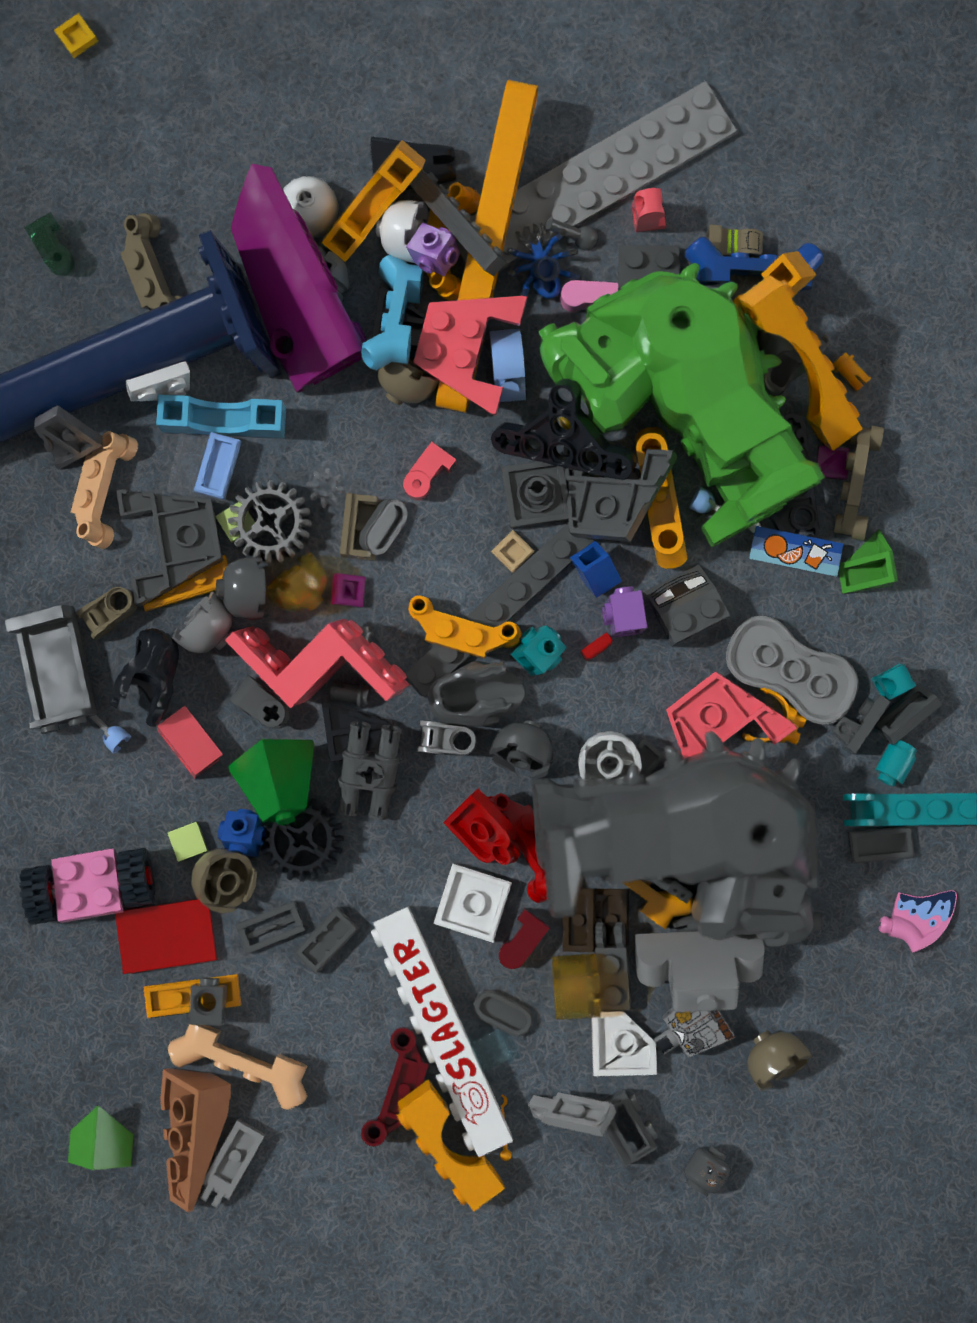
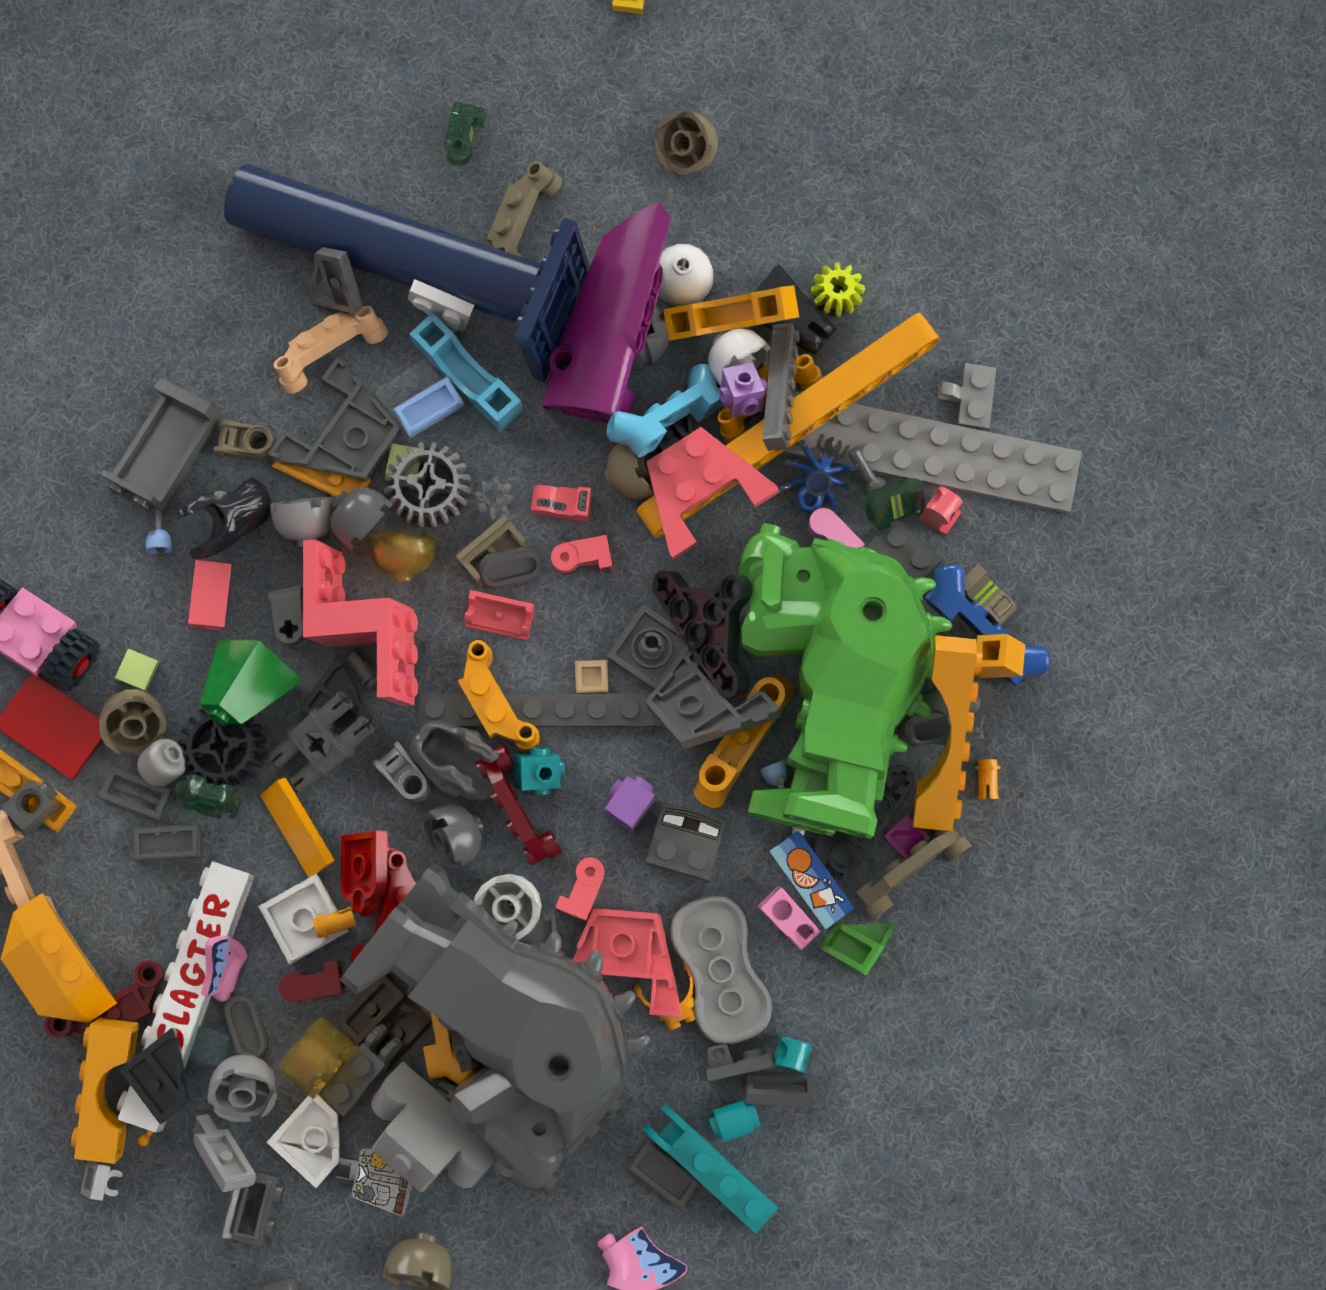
camera: 40 degrees right, 5 degrees down
blue brick [218,809,266,857] -> none
magenta tile [331,573,366,608] -> none
light blue brick [490,329,526,402] -> none
blue brick [570,541,622,598] -> none
red tile [580,632,613,662] -> none
none -> light orange wedge [1,893,117,1023]
none -> light grey tile [80,1161,123,1201]
none -> black wing [119,1028,190,1124]
none -> light grey head [137,739,187,787]
none -> clear green plate [173,774,242,819]
none -> bright pink arm [201,936,248,1002]
none -> light grey cylinder [207,1054,277,1123]
none -> light orange tile [260,777,335,878]
none -> light orange pin [312,906,357,940]
none -> coral hinge [464,590,535,641]
none -> dark red plate [475,744,563,865]
none -> coral leg [530,485,592,523]
none -> coral leg [555,857,605,922]
none -> dark tan cylinder [655,111,719,175]
none -> bright pink leg [756,887,820,950]
none -> neon yellow gear [811,262,865,318]
none -> clear green leg [862,478,926,531]
none -> light grey plate [937,363,996,430]

